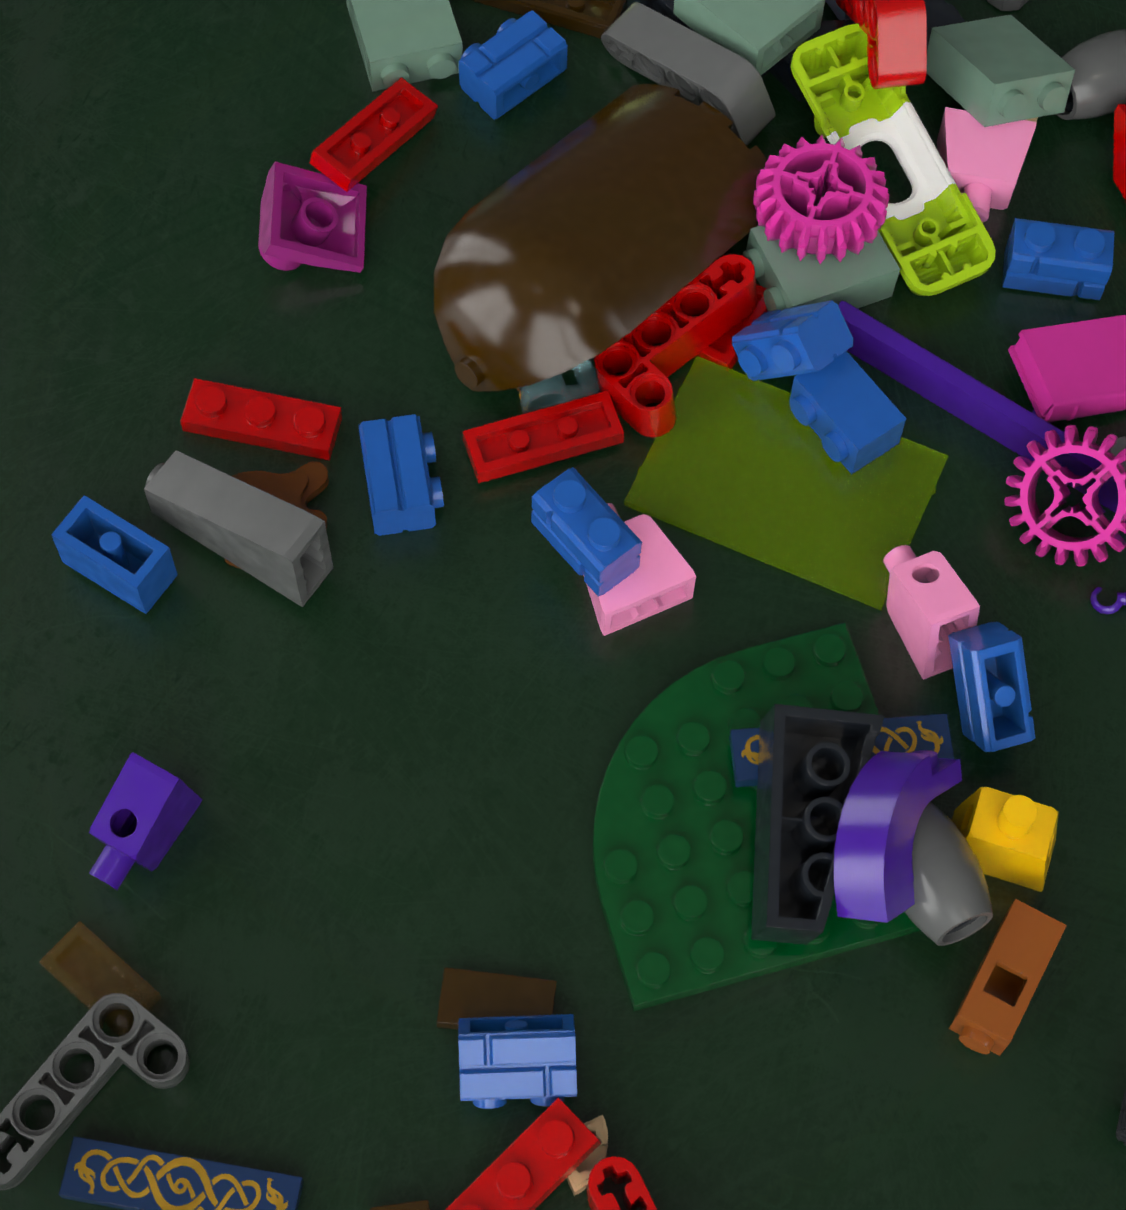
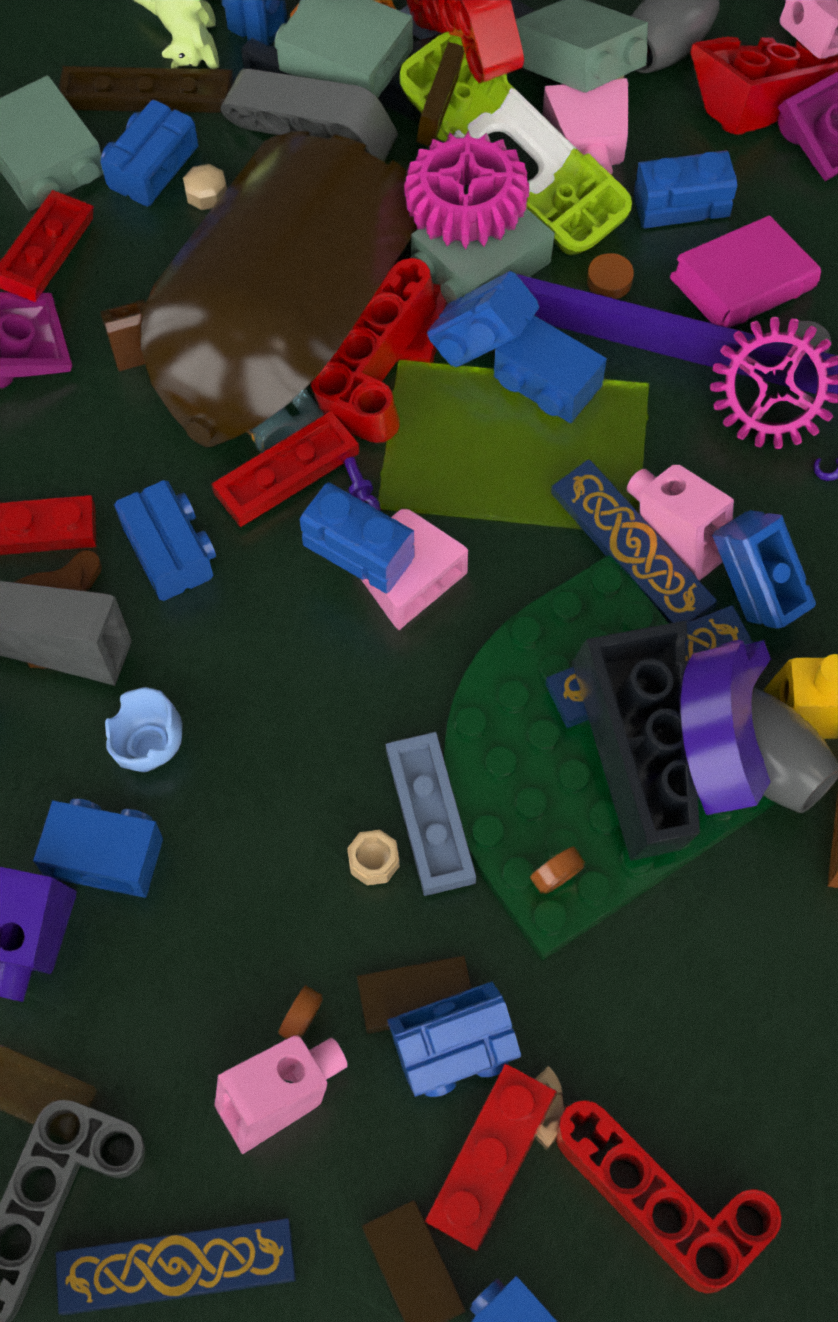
camera: 15 degrees left, 0 degrees up
none -> blue brick [33,799,163,898]
none -> reddish brown slope [100,299,146,371]
none -> light blue hair [105,687,183,772]
none -> tan tile [183,164,227,210]
none -> bright pink torso [214,1035,348,1154]
none -> dark orange tile [278,985,324,1039]
none -> dark purple hand [344,457,381,511]
none -> tan tile [347,829,400,886]
none -> sand blue plate [386,732,476,896]
none -> dark brown tile [416,41,465,146]
none -> dark orange tile [530,846,586,894]
none -> dark blue tile [551,459,717,624]
none -> dark orange tile [587,253,634,299]

